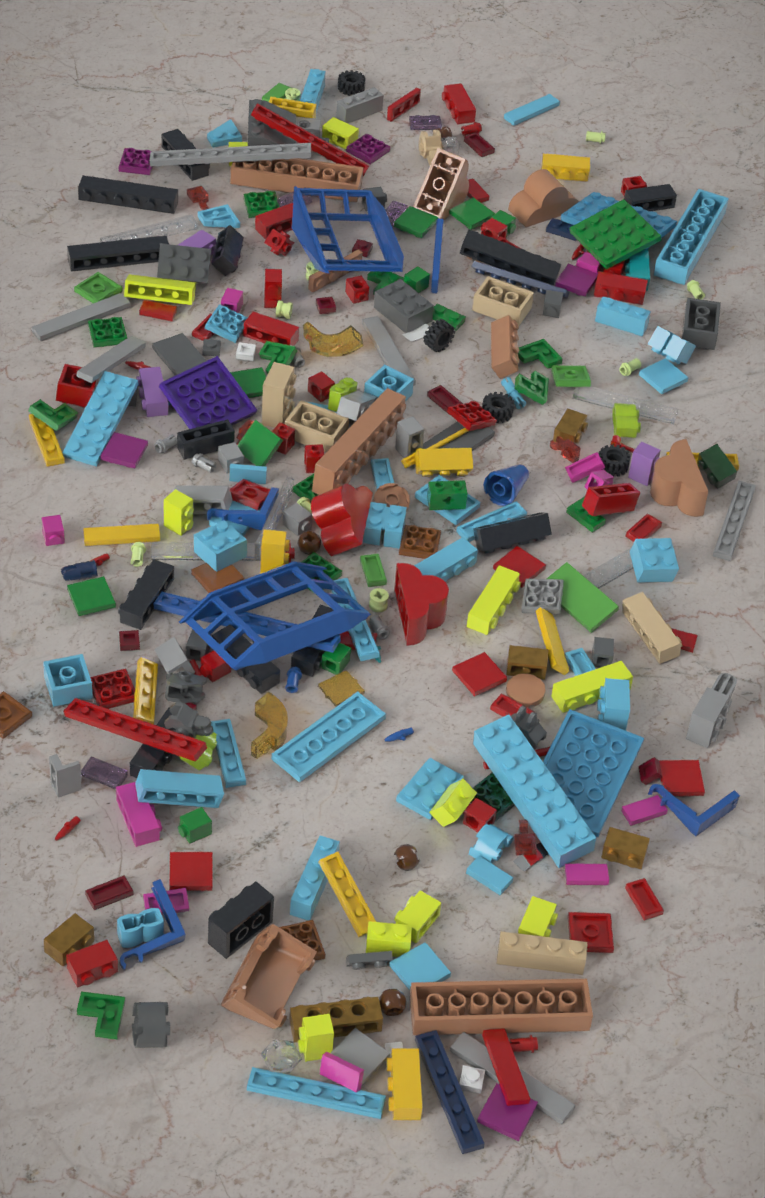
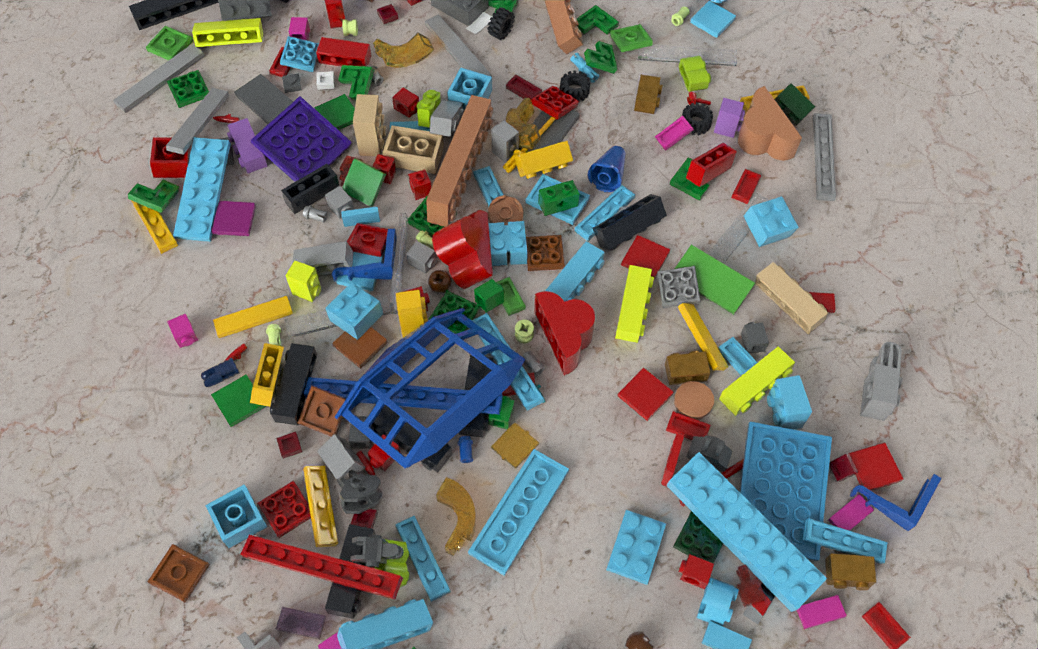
camera: 10 degrees left, 15 degrees up
red tile [139,300,177,321] -> none
light grey pin [154,434,177,453] -> none
blue helmet [384,727,414,742] -> none
neon yellow brick [429,779,477,827] -> none
clear red plate [550,436,581,463] -> none
dark pink brick [584,469,614,489] -> none
none -> yellow brick [250,343,284,407]
none -> dark orange tile [298,386,346,437]
none -> green brick [474,279,505,313]
none -> clear yellow arch [506,98,541,150]
none -> red tile [661,433,684,487]
none -> medium azure tile [803,518,888,564]

